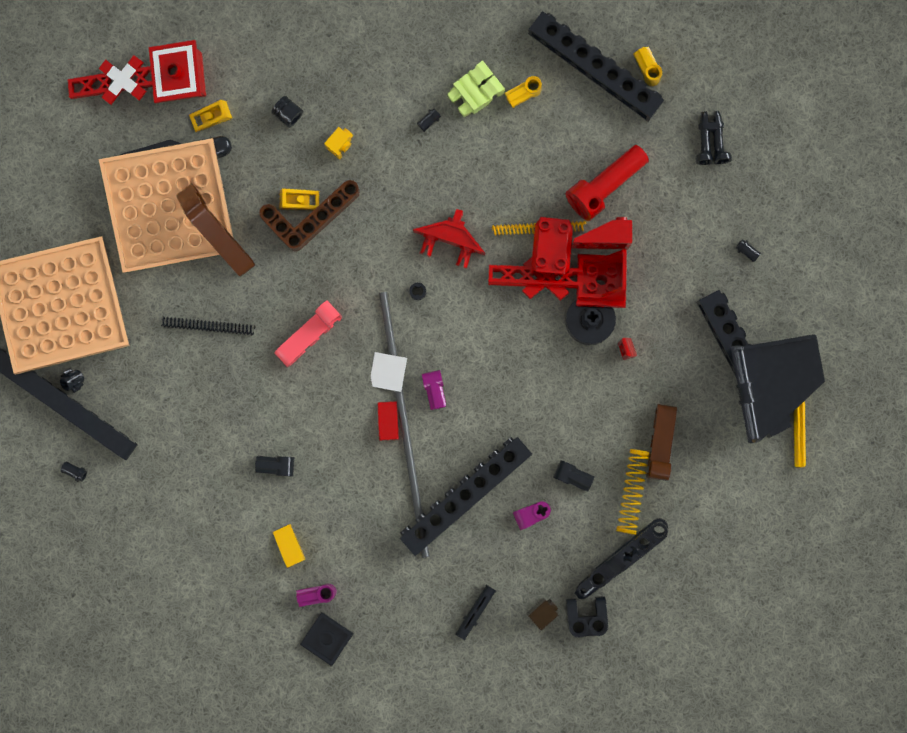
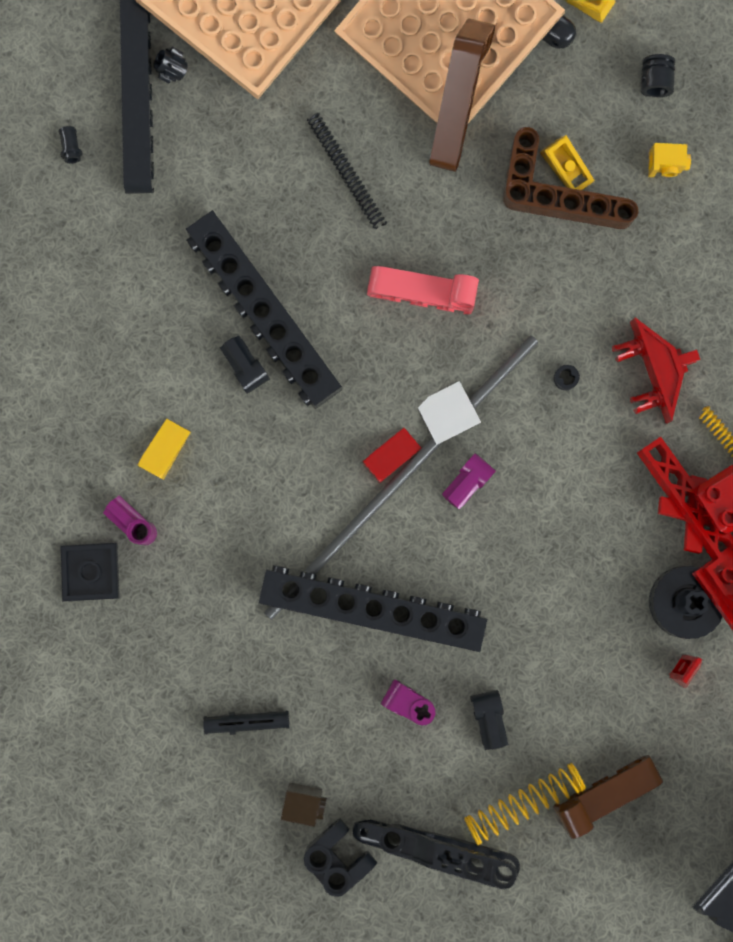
camera: 45 degrees right, 0 degrees up
none -> black brick [186,210,342,409]

